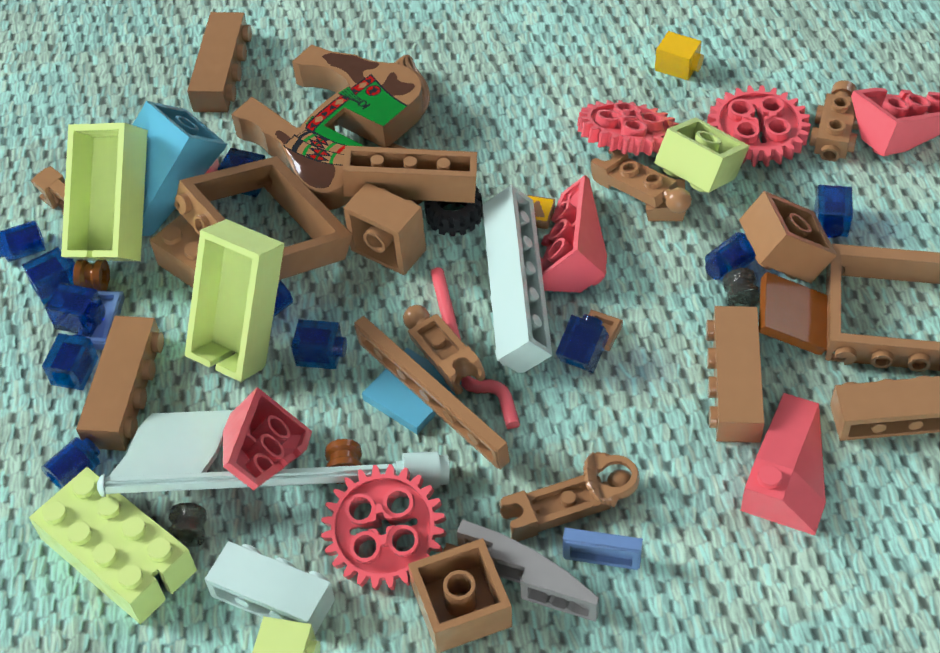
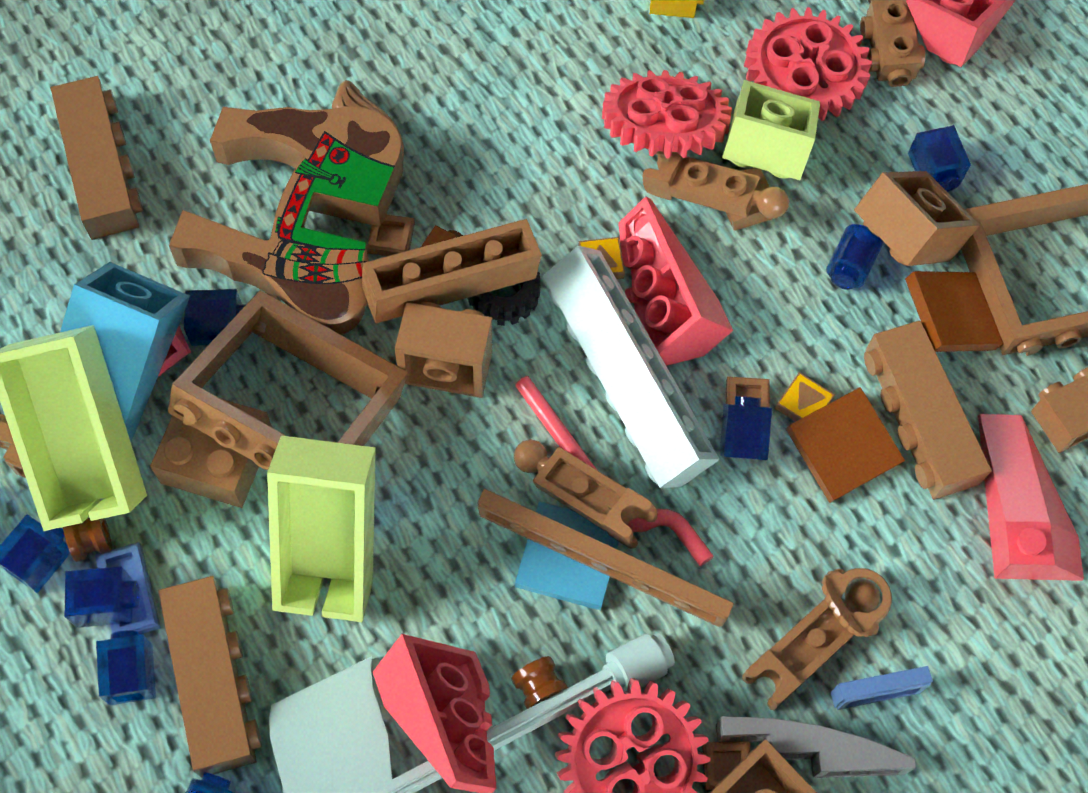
camera: 30 degrees left, 15 degrees up
clear blue brick [291,319,347,369] -> none
clear smoke wheel [722,268,760,307] -> none
none -> tile [775,372,835,422]
none -> dark orange tile [786,387,905,503]

